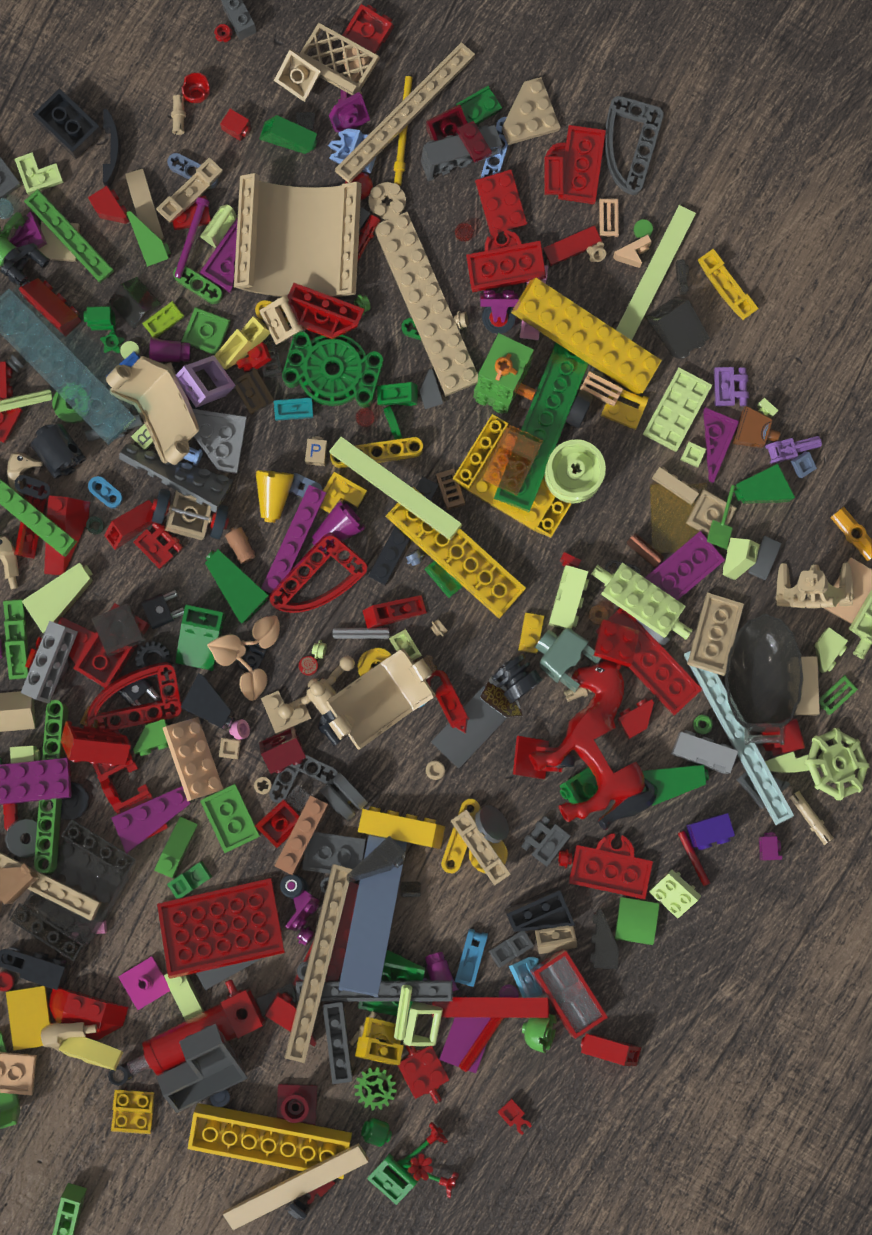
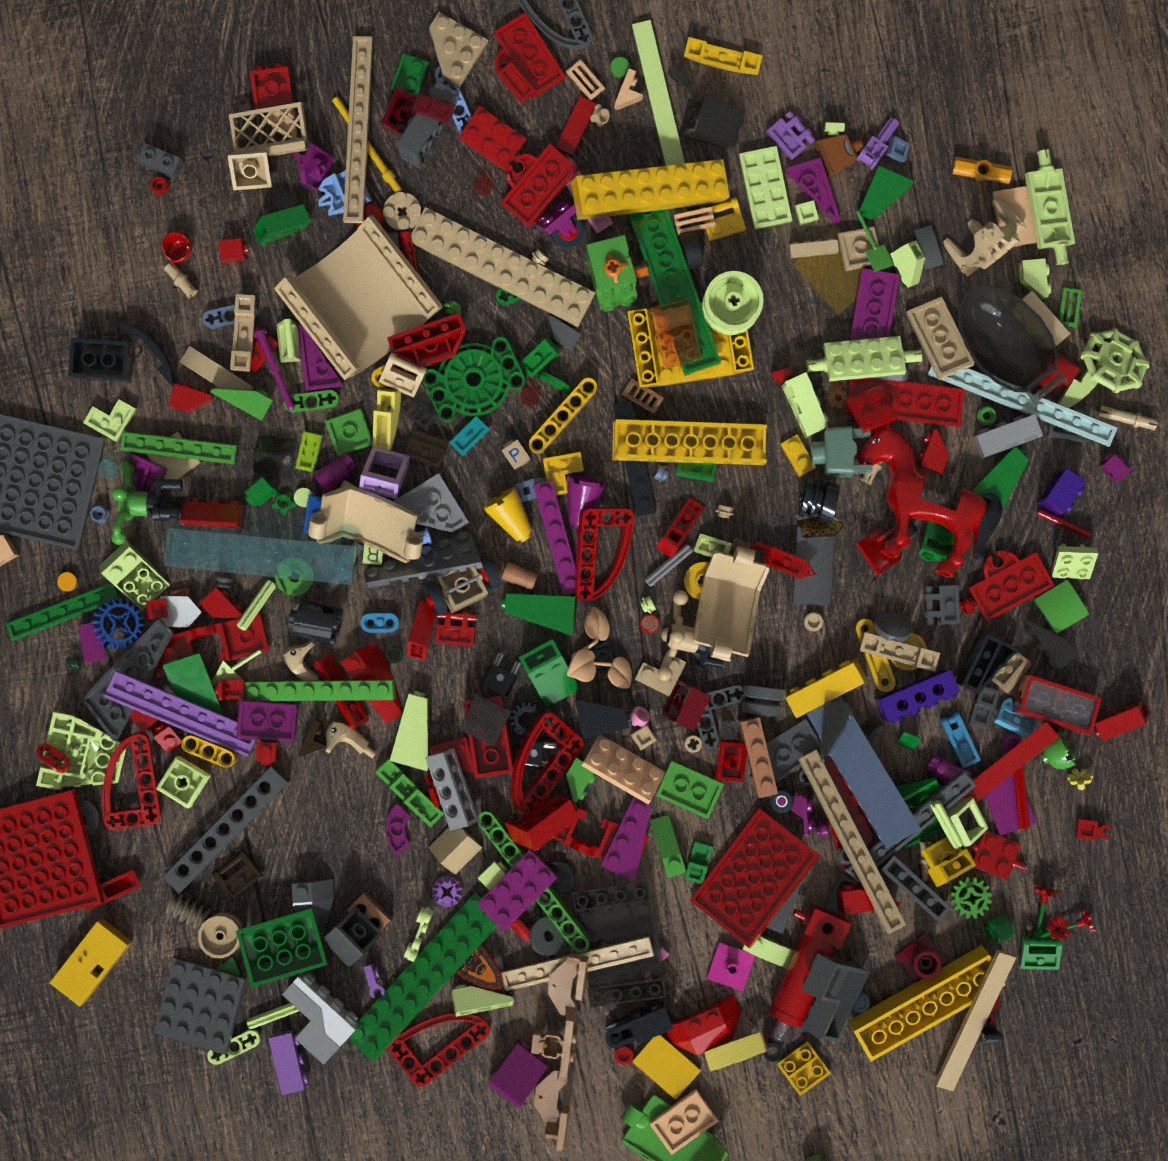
camera: 40 degrees left, 5 degrees up
black beam [14,475,50,500] -> none
tan animal [41,1022,97,1052] -> none
red plate [236,342,272,372] -> none
yellowish green tile [329,437,462,540] -> none
copper slope [627,533,664,568] -> none
none -> dark purple brick [874,669,960,723]
none -> green slope [896,730,921,750]
none -> light yellow plant [1067,769,1093,790]

